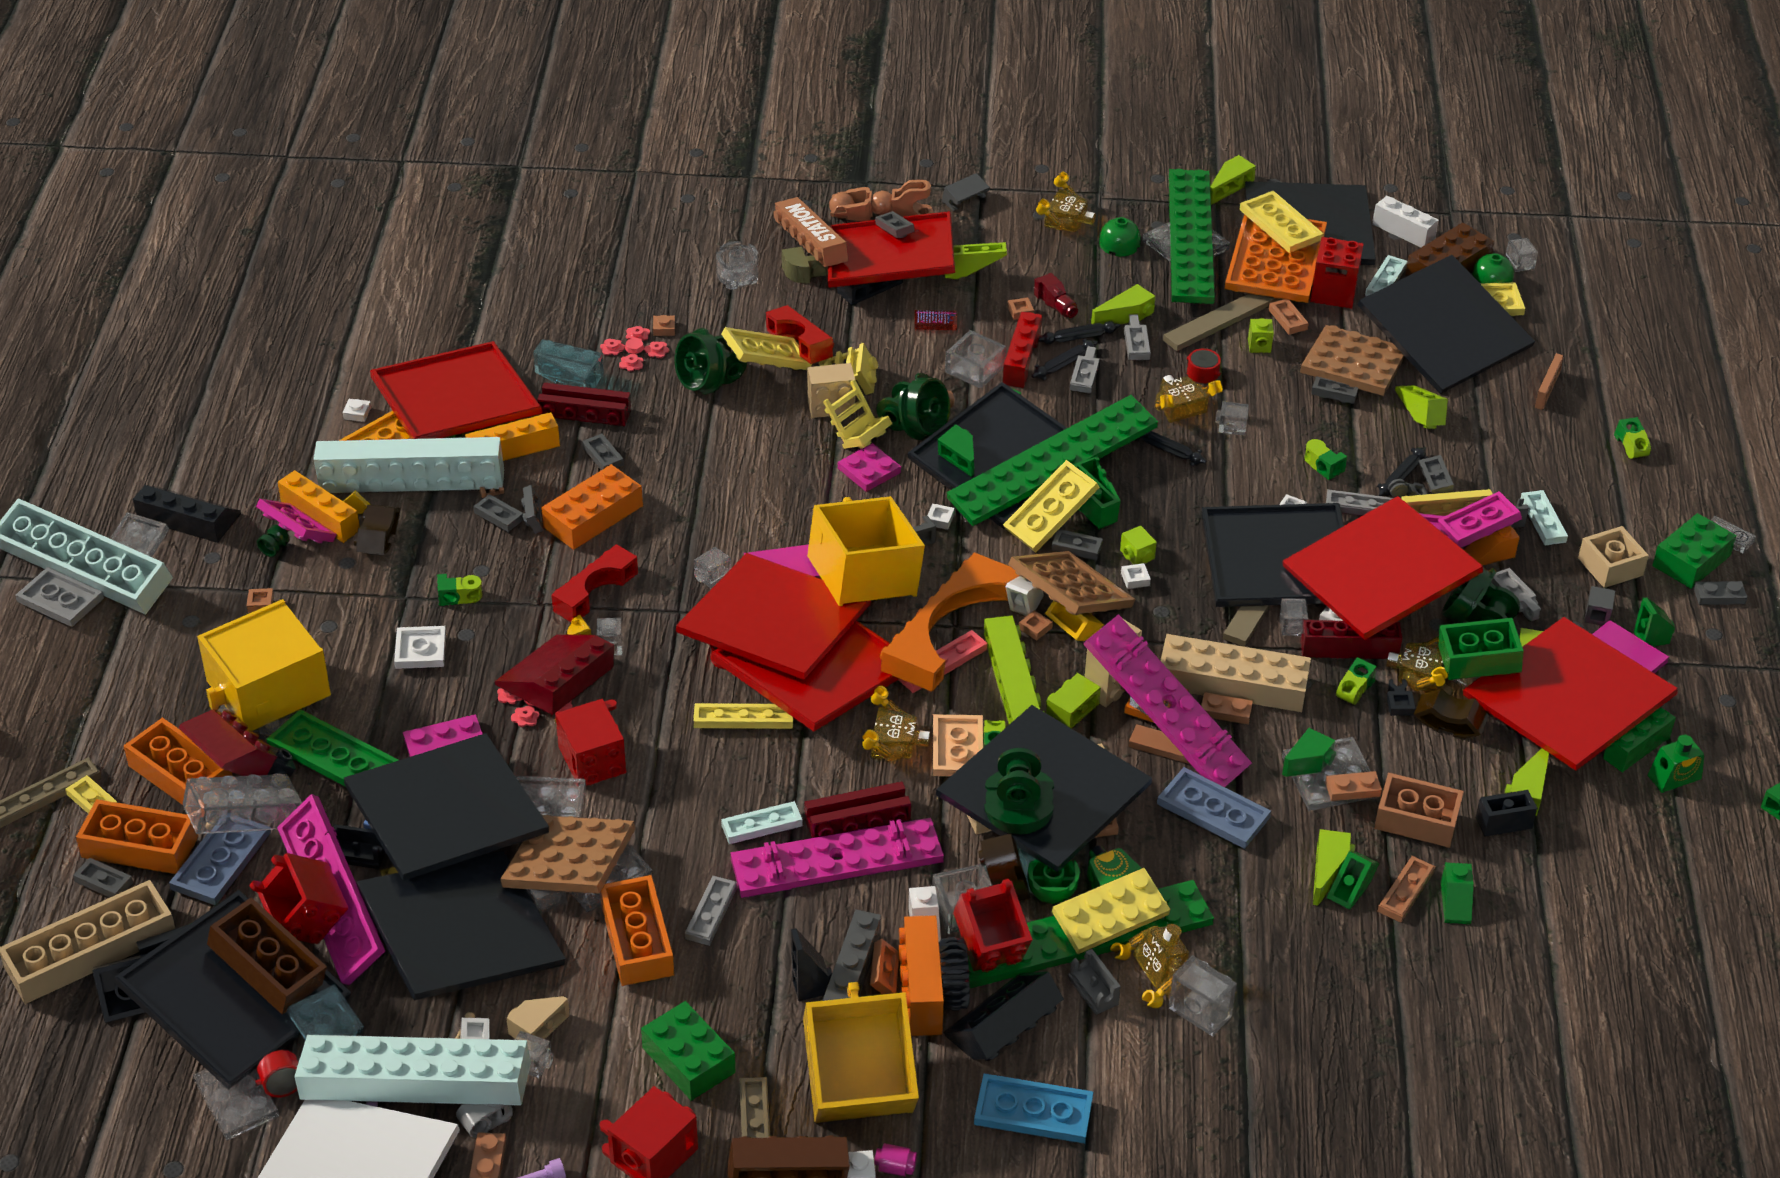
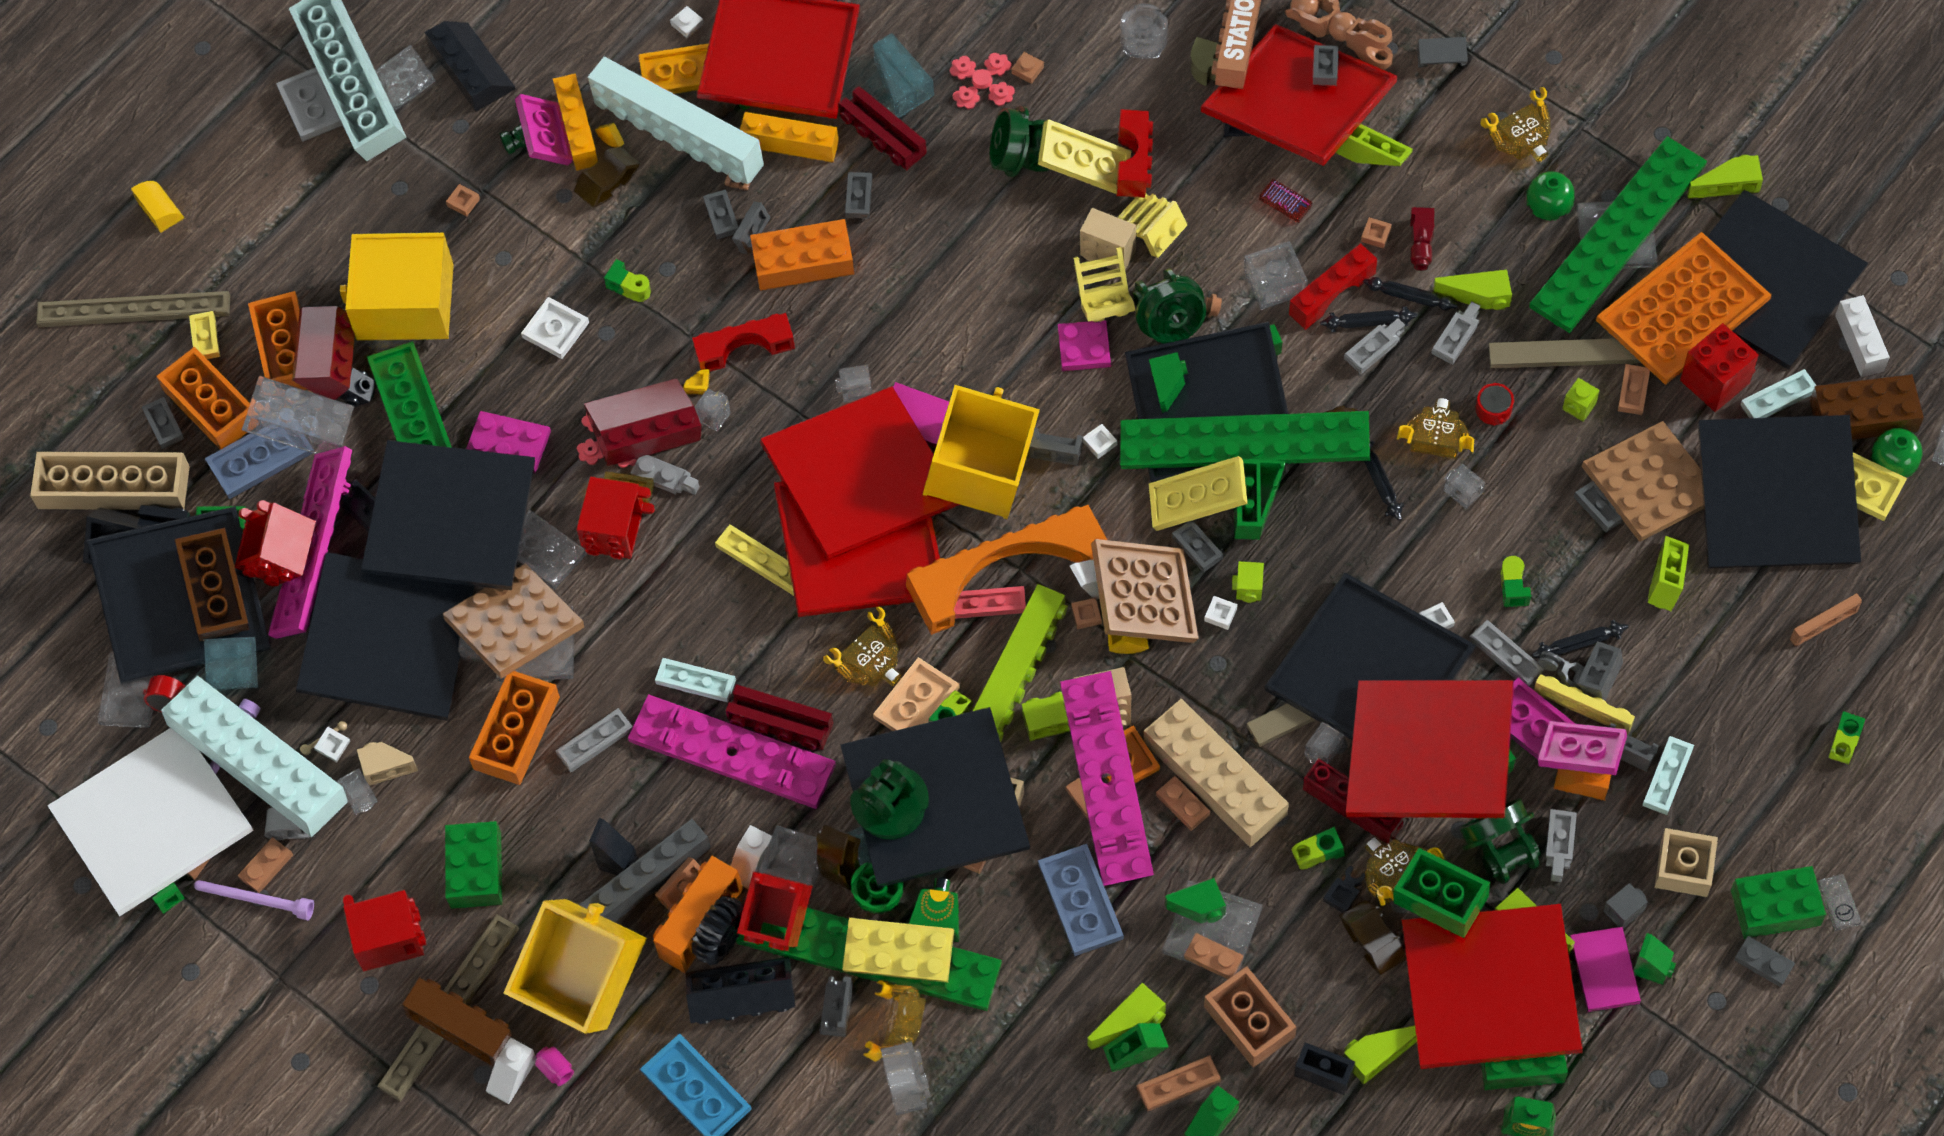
camera: 40 degrees right, 20 degrees up
light yellow plate [1240,191,1324,253] -> none
none -> light grey hinge [631,455,700,495]

